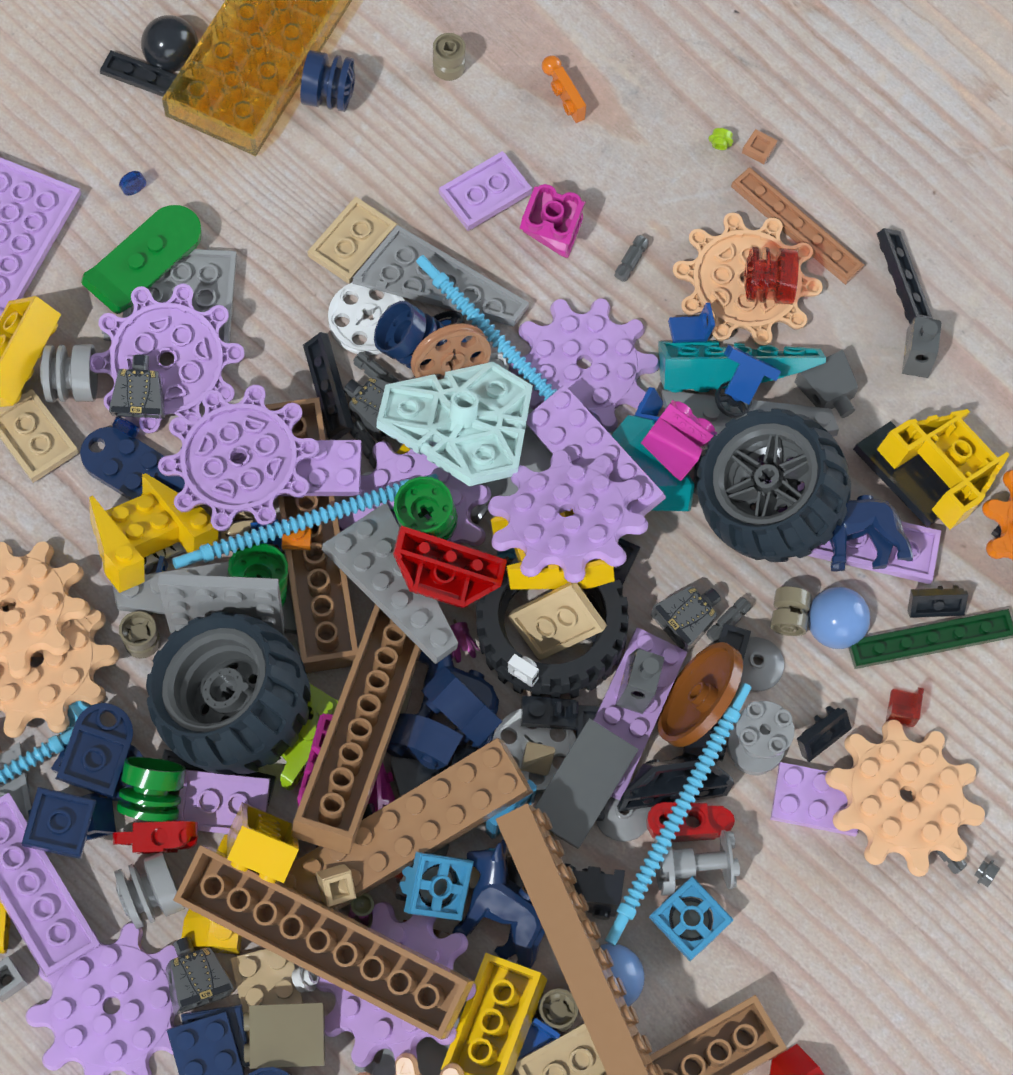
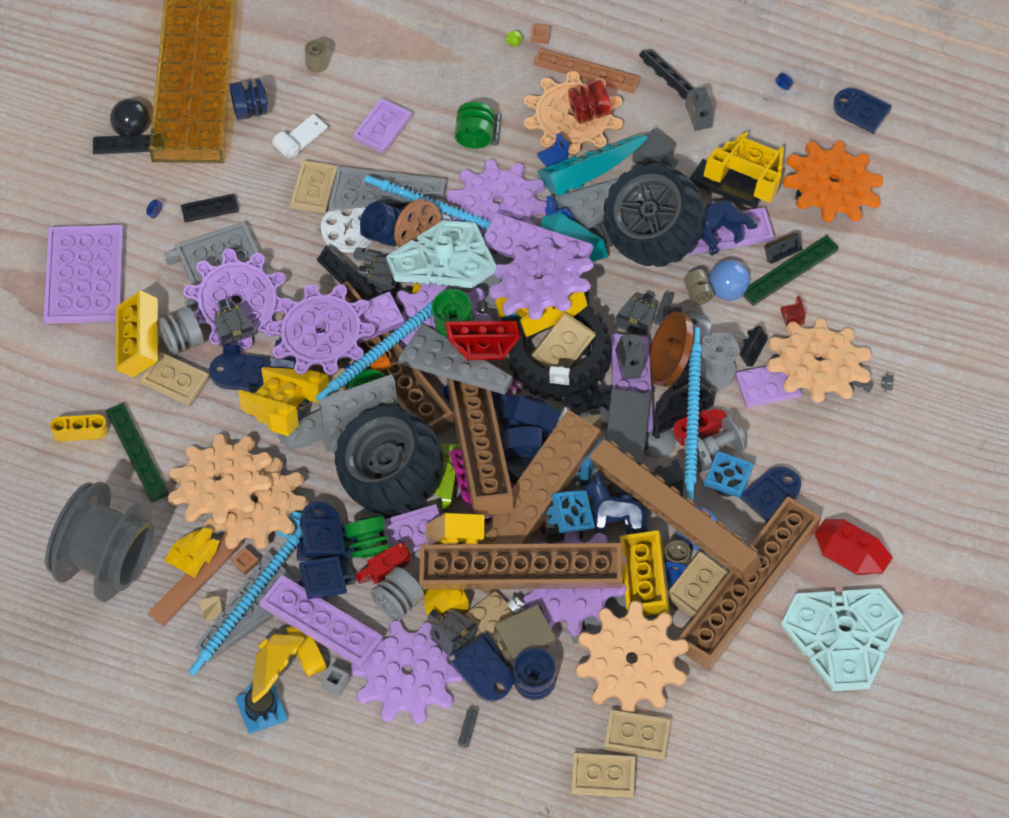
camera: 20 degrees left, 10 degrees down
green piece [81,205,202,314] -> none
dark tan wheel [119,611,160,658] -> none
tan slope [316,864,356,907] -> none
dark pink piece [520,184,586,258] -> none
orange plate [542,55,586,123] -> none
dark pink piece [641,400,717,481] -> none
blue piece [715,344,781,418] -> none
none -> black tile [181,194,239,223]
none -> white door [272,114,328,159]
none -> green wheel [454,102,494,149]
none -> dark blue plate [740,467,801,522]

